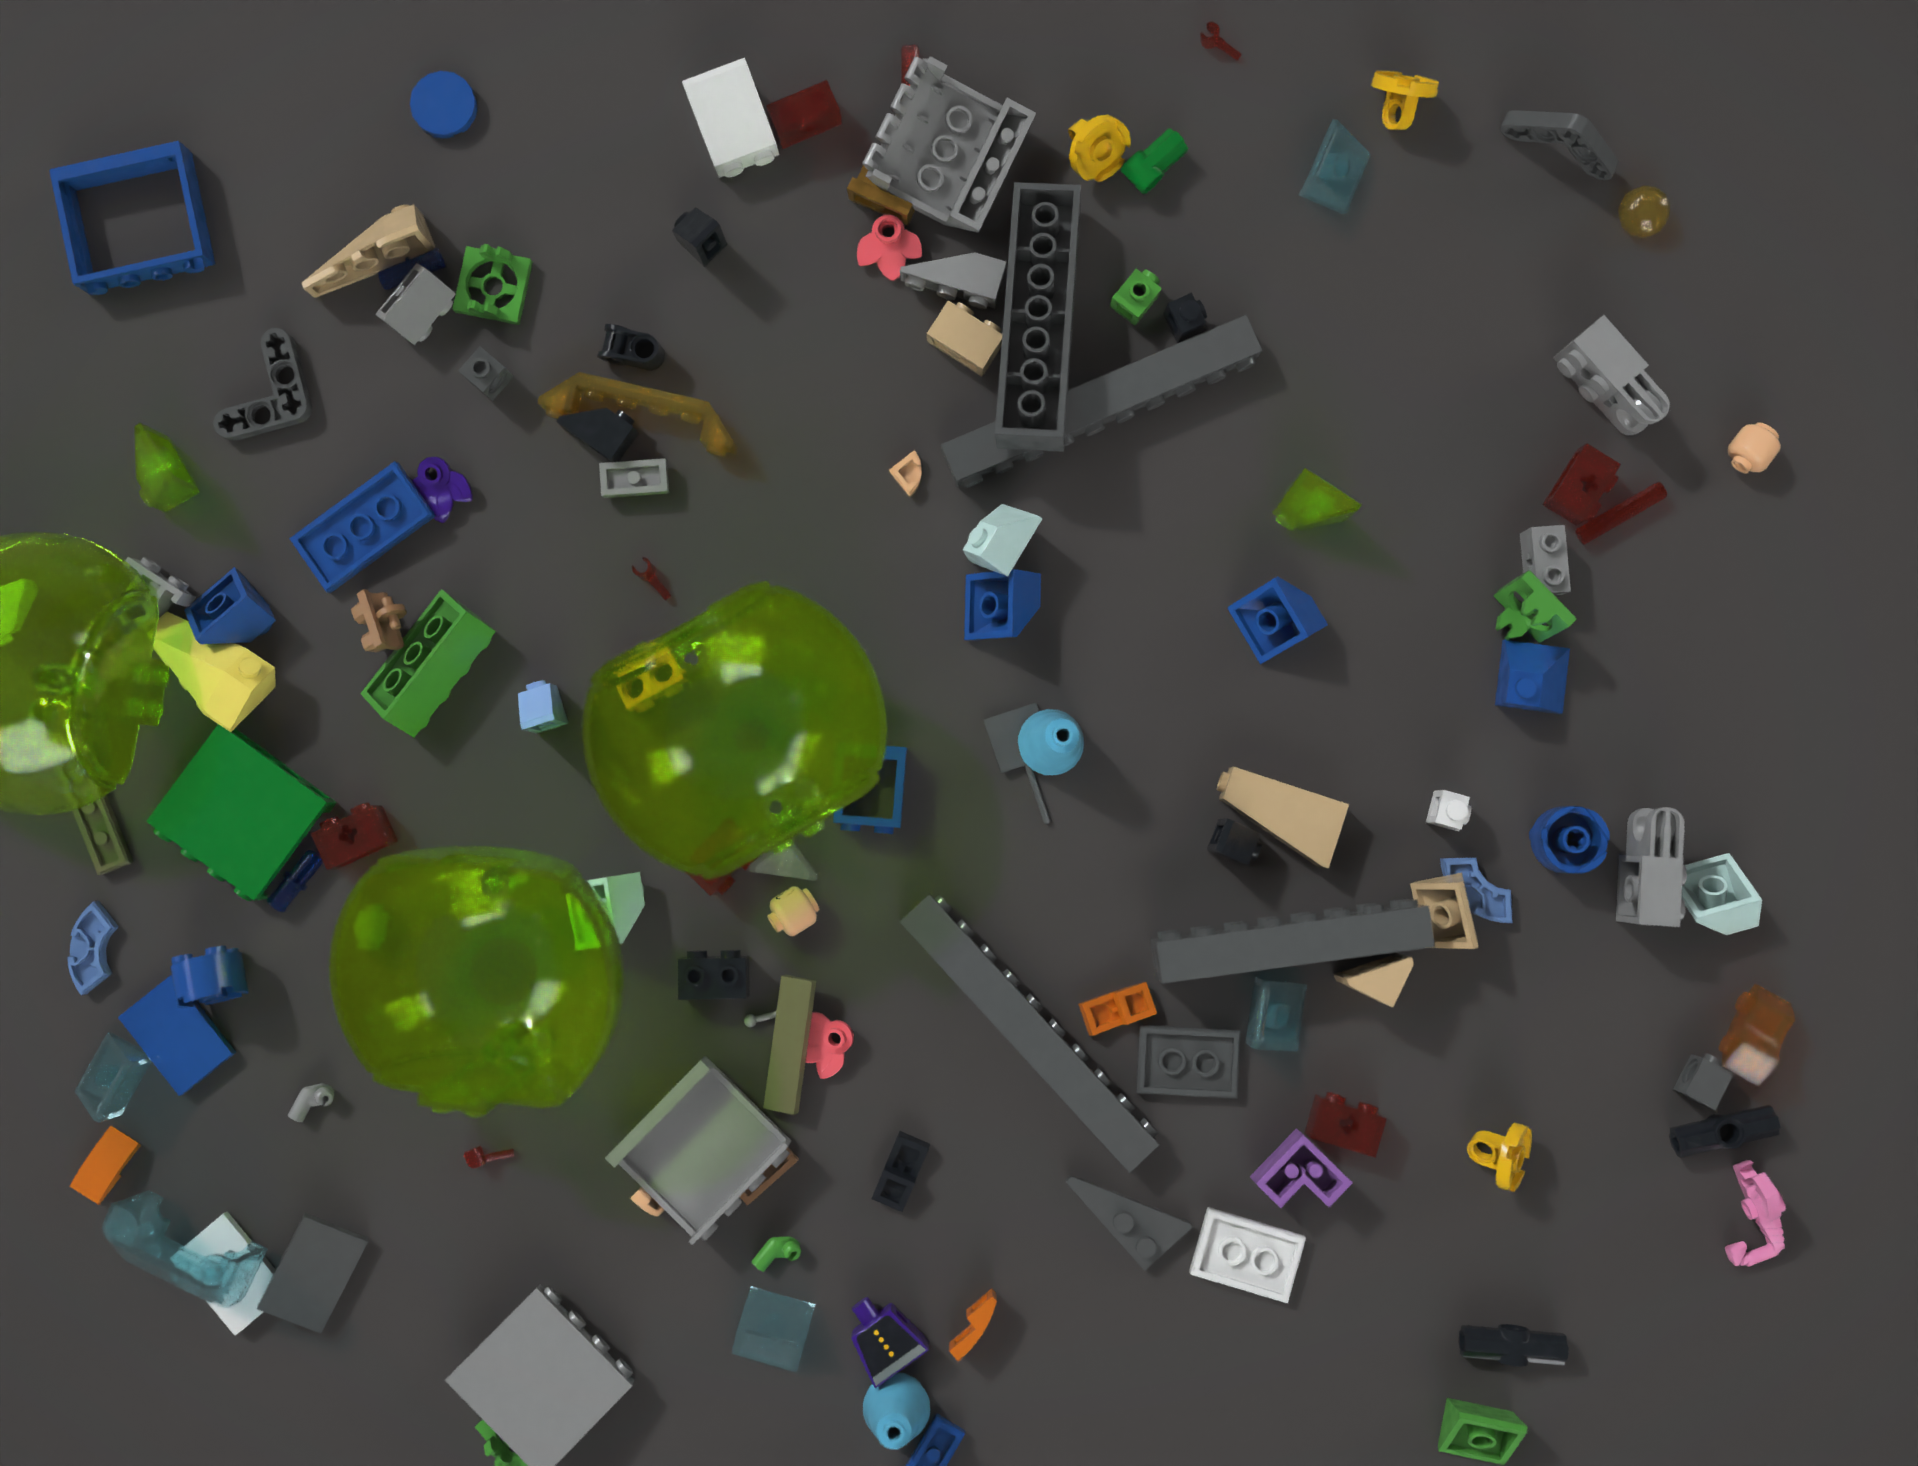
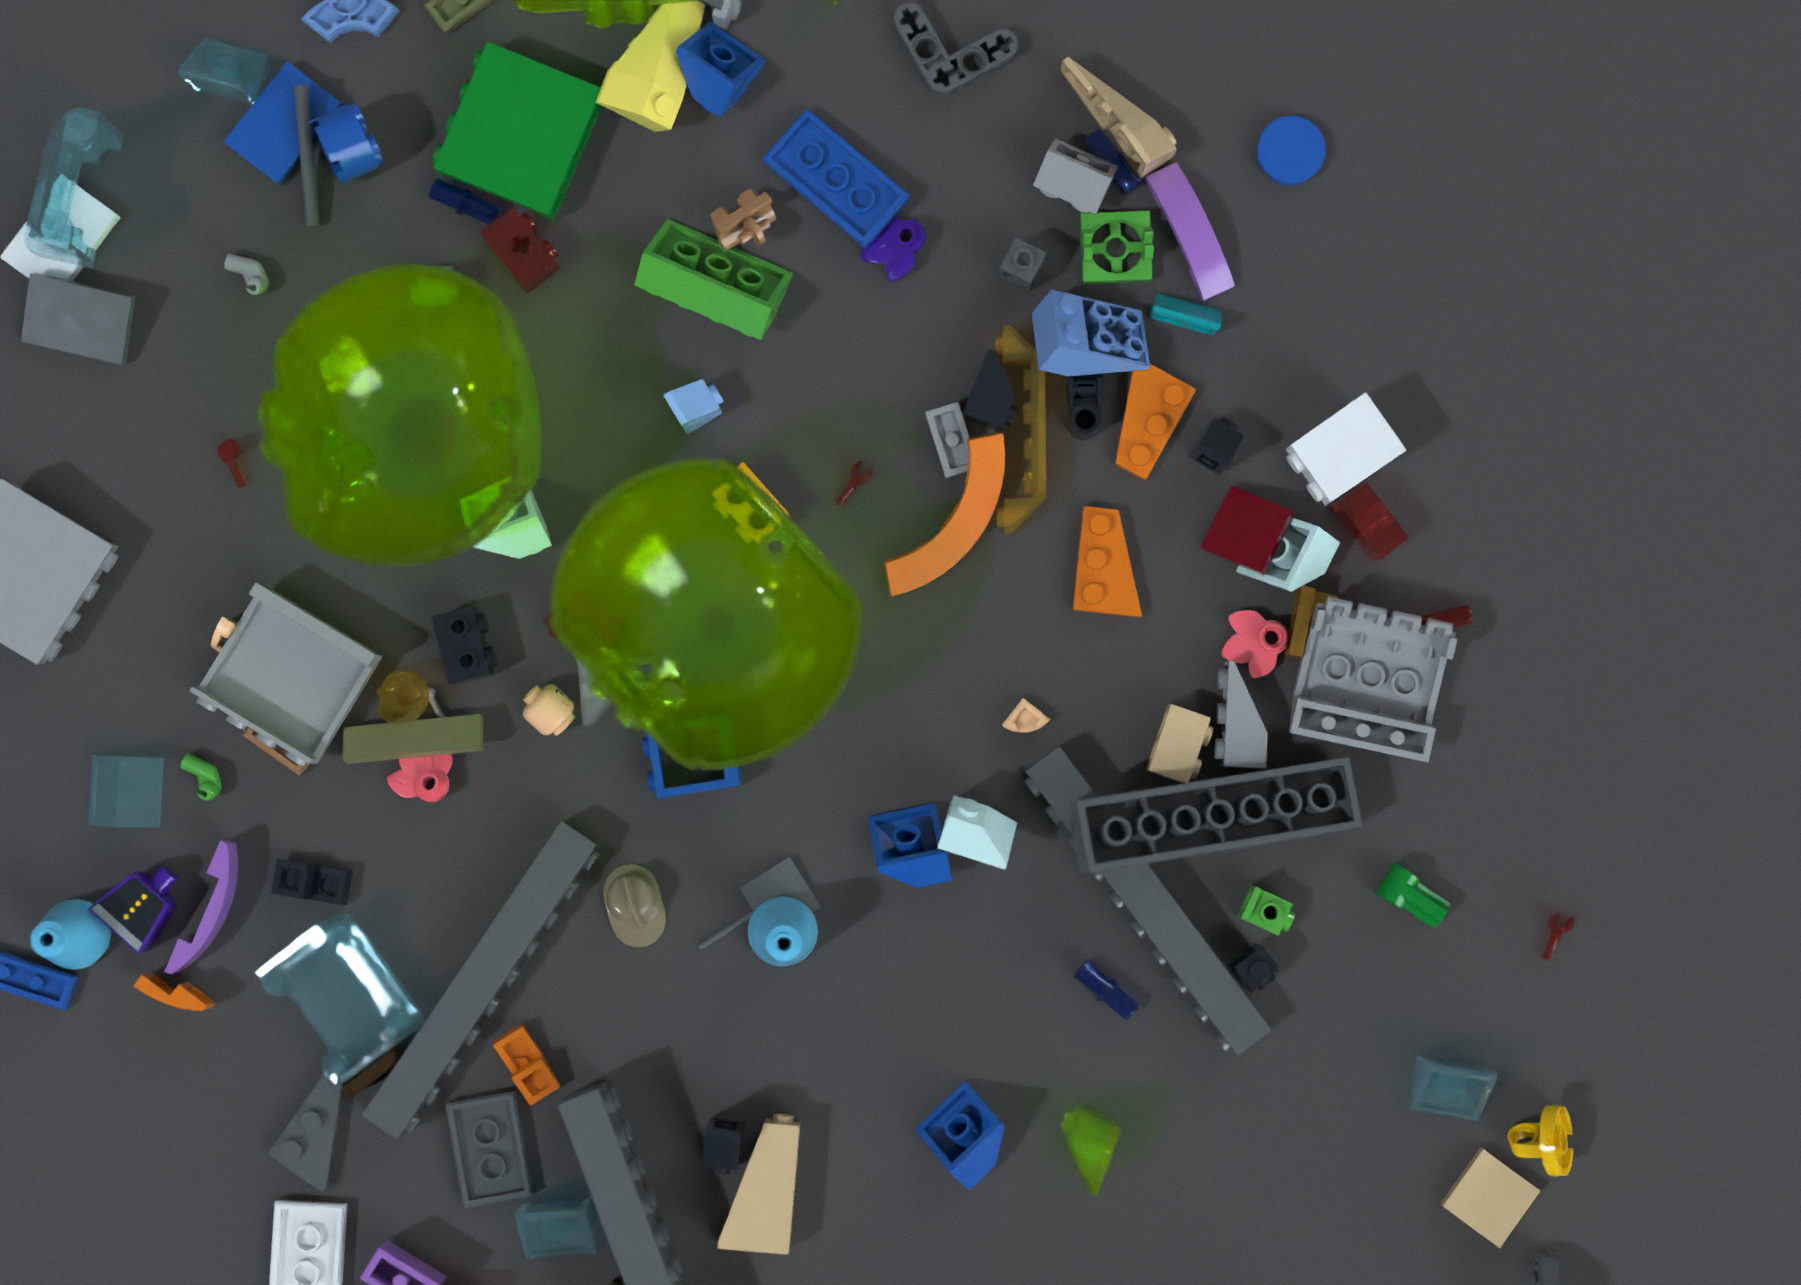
camera: 75 degrees right, 0 degrees up
orange slope [70,1125,141,1205] -> none
yellow tile [1068,114,1131,182] -> none
none -> medium lavender slope [164,840,238,974]
none -> clear light blue windscreen [256,913,424,1088]
none -> dark grey bar [294,85,320,226]
none -> dark brown tile [341,1043,404,1098]
none -> clear yellow hair [376,670,429,724]
none -> dark tan piece [603,864,666,947]
none -> orange tile [884,432,1005,596]
none -> medium blue slope [1032,289,1150,376]
none -> orange wing [1072,506,1142,618]
none -> clear blue axle [1073,960,1138,1020]
none -> orange wing [1115,364,1196,481]
none -> medium lavender slope [1145,162,1235,301]
none -> teal slope [1149,293,1222,336]
none -> dark red tile [1201,486,1295,576]
none -> light aqua slope [1236,518,1340,592]
none -> tan tile [1440,1147,1540,1248]

